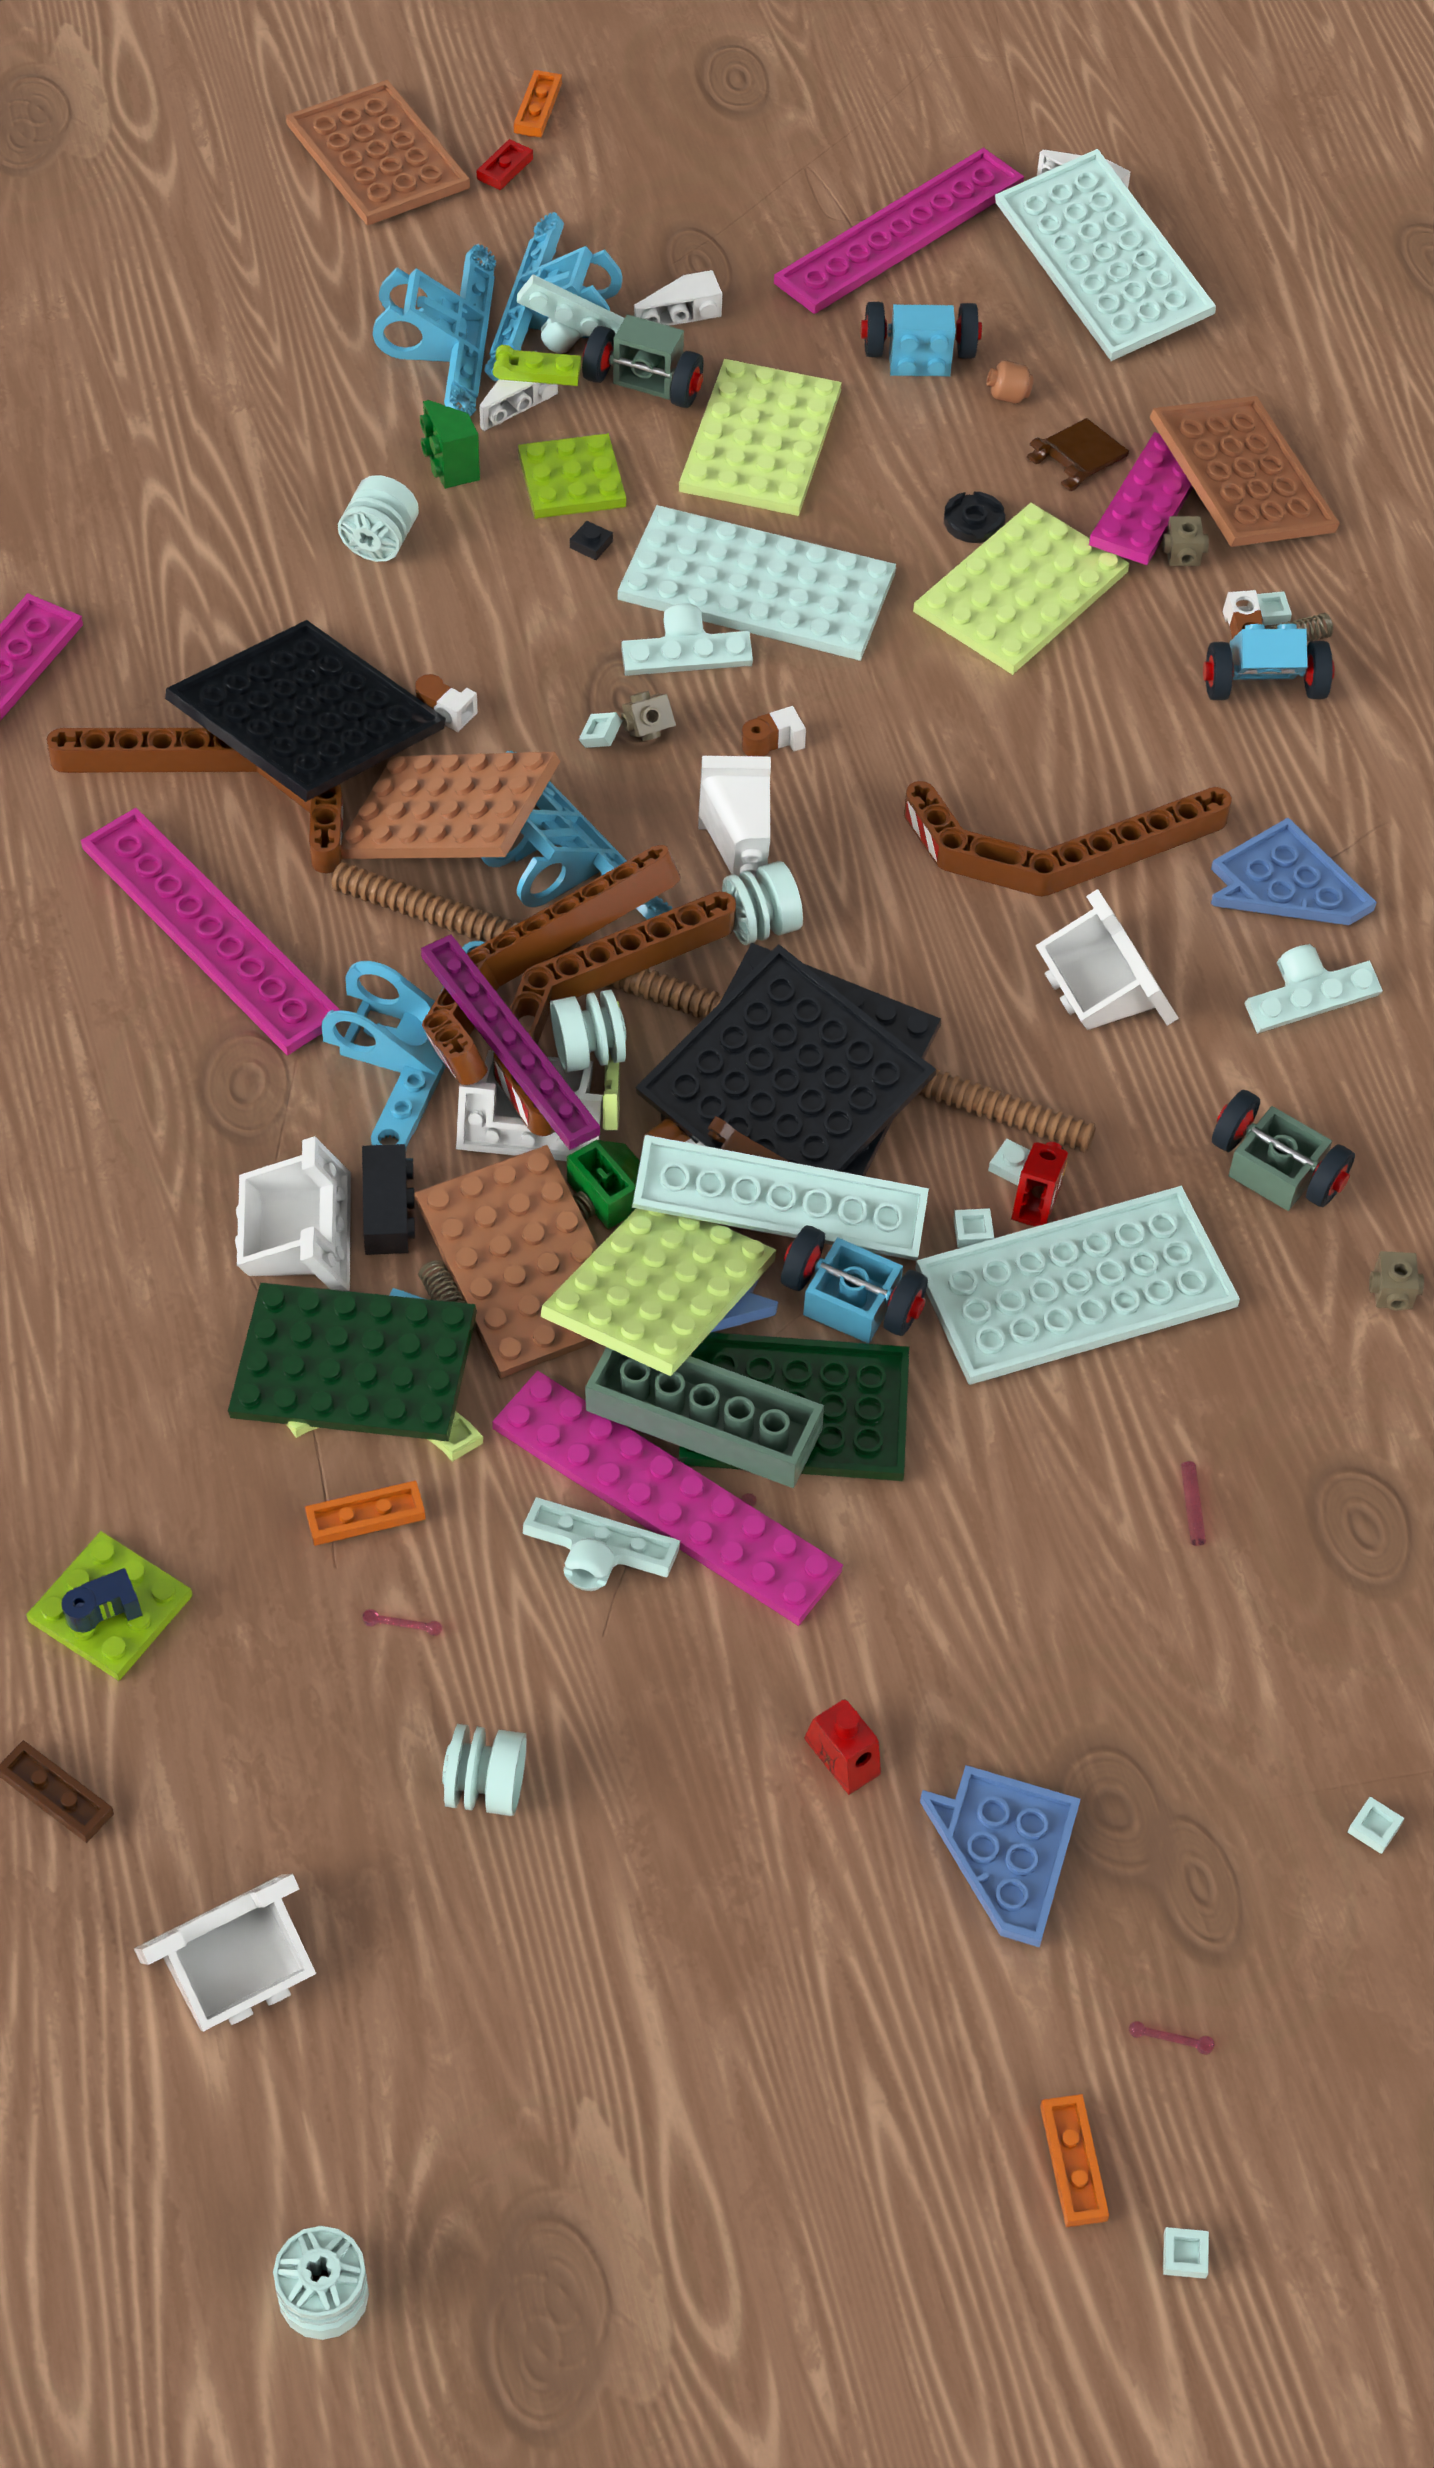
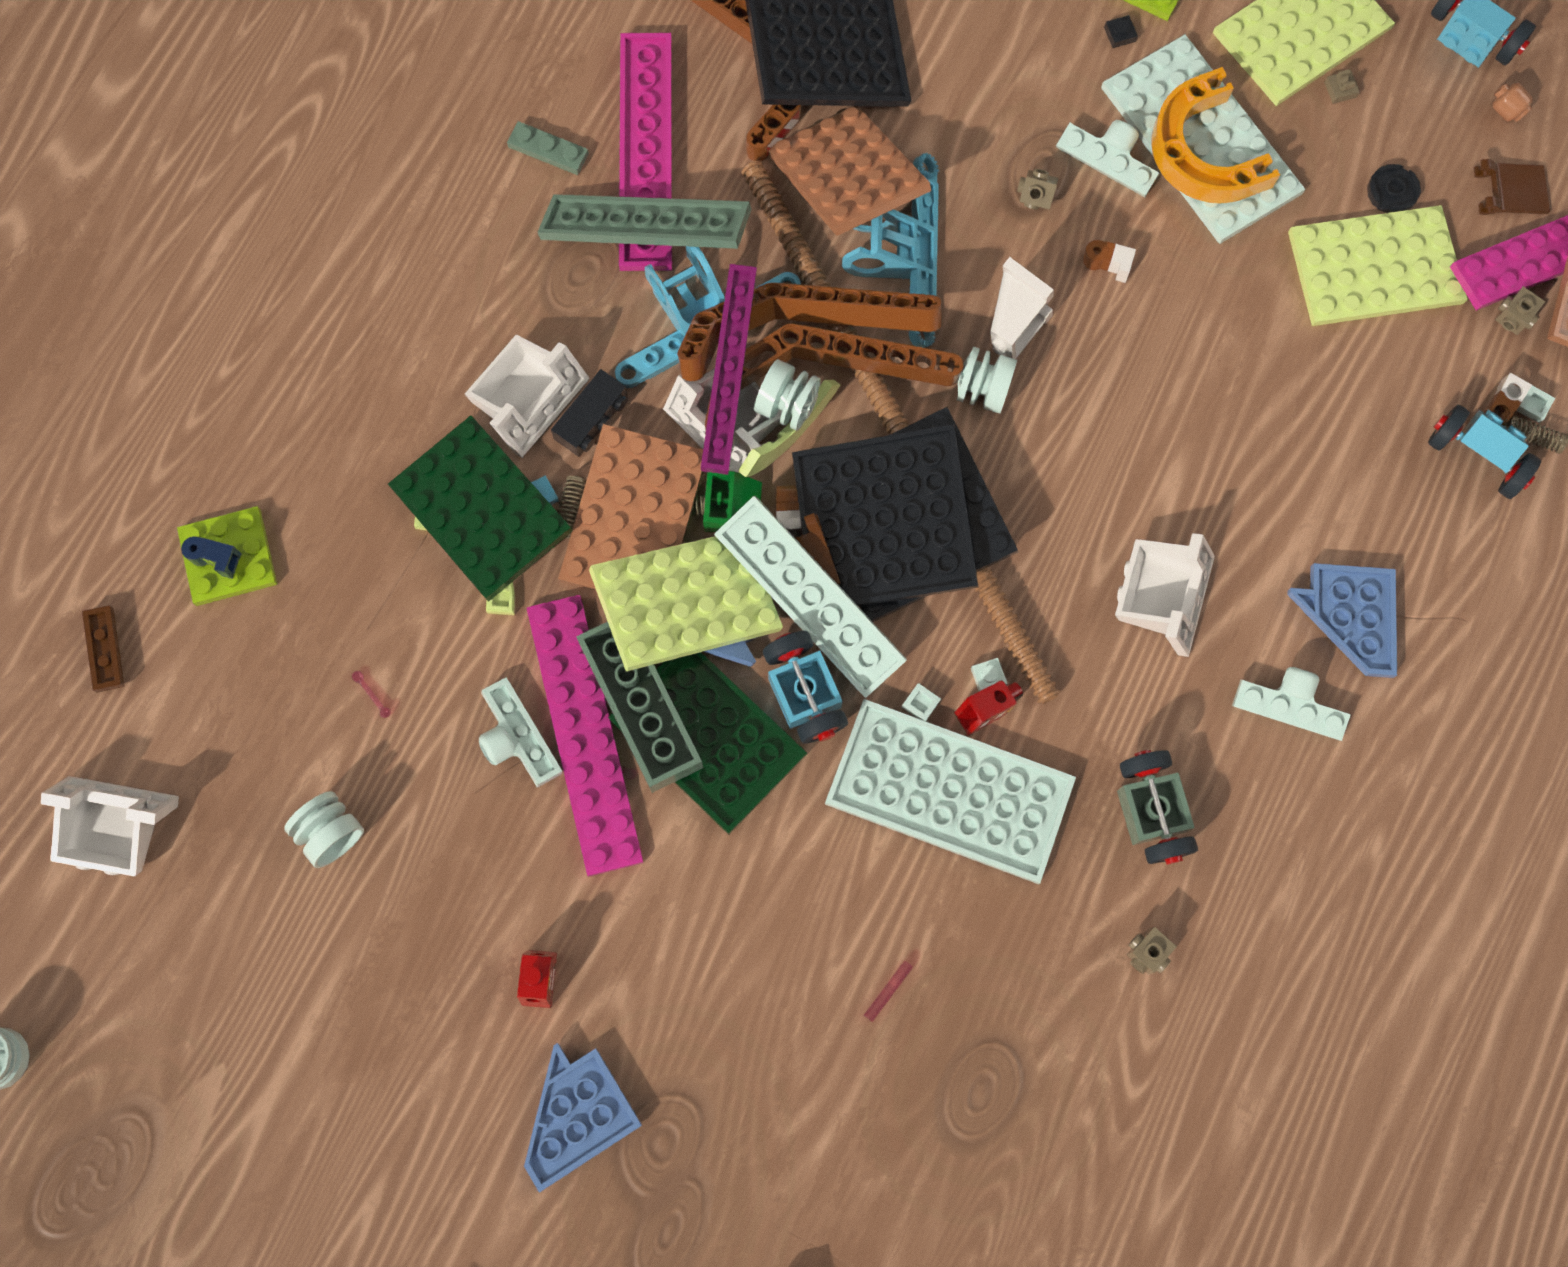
camera: 40 degrees right, 20 degrees up
orange plate [305,1480,426,1546] -> none
white leg [415,674,478,732] -> none
light aqua plate [579,712,623,748] -> none
dark orange beam [904,781,1232,897] -> none
none -> sand green plate [507,121,589,175]
none -> sand green plate [537,194,752,249]
none -> light orange piece [1151,67,1280,203]
none -> dark tan tile [1324,69,1360,104]

